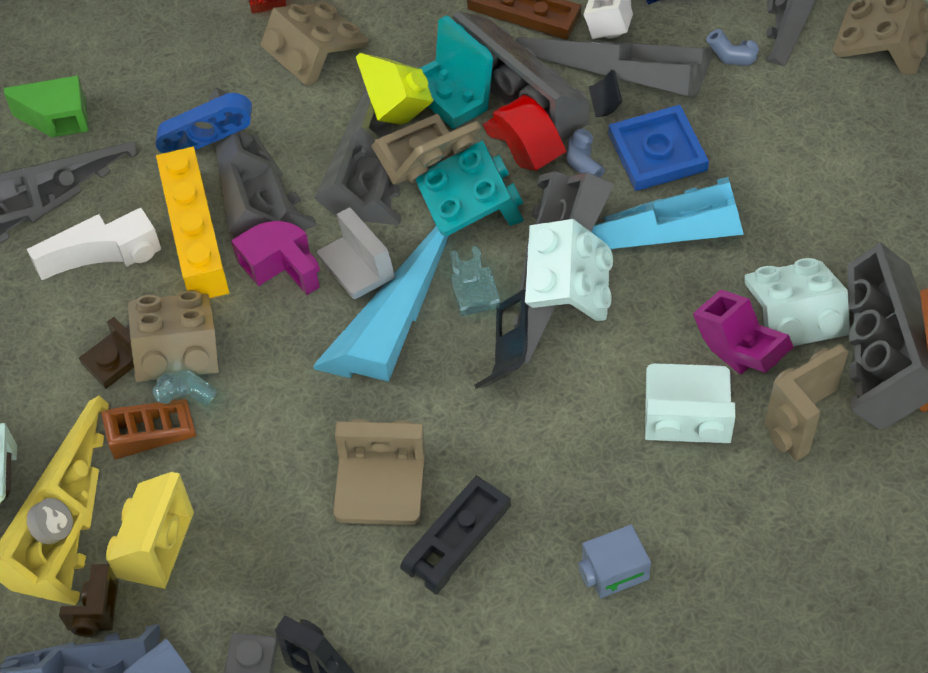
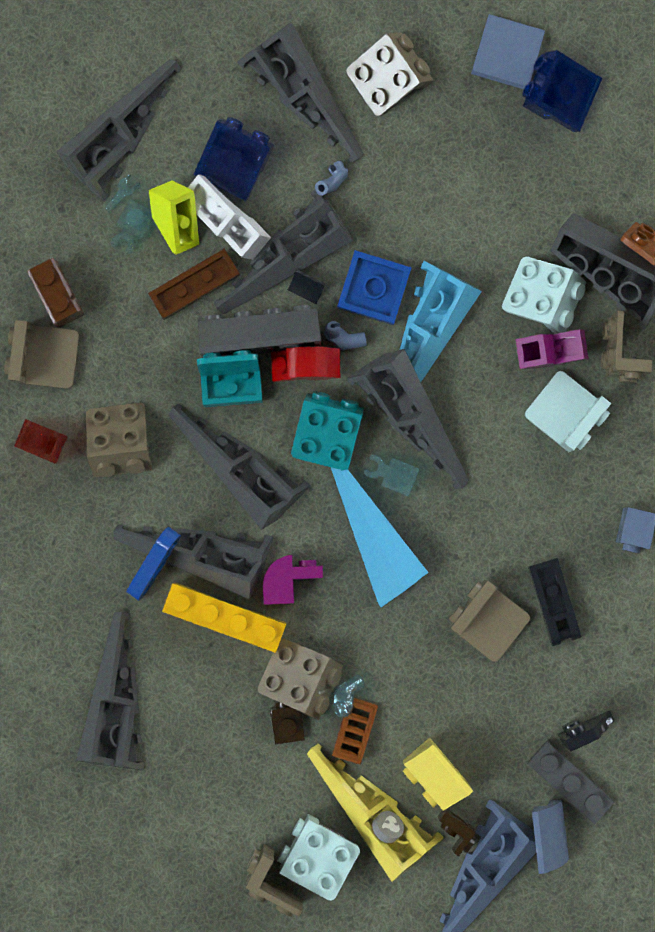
camera: 60 degrees left, 30 degrees up
bright green slope [4,76,89,137] -> none
white slope [27,208,161,280] -> none
light grey panel [317,207,395,299] -> none
neon yellow slope [356,53,434,125] -> none
dark tan bracket [371,114,481,185] -> none
black piece [474,289,528,389] -> none
light aqua bracket [525,219,613,321] -> none

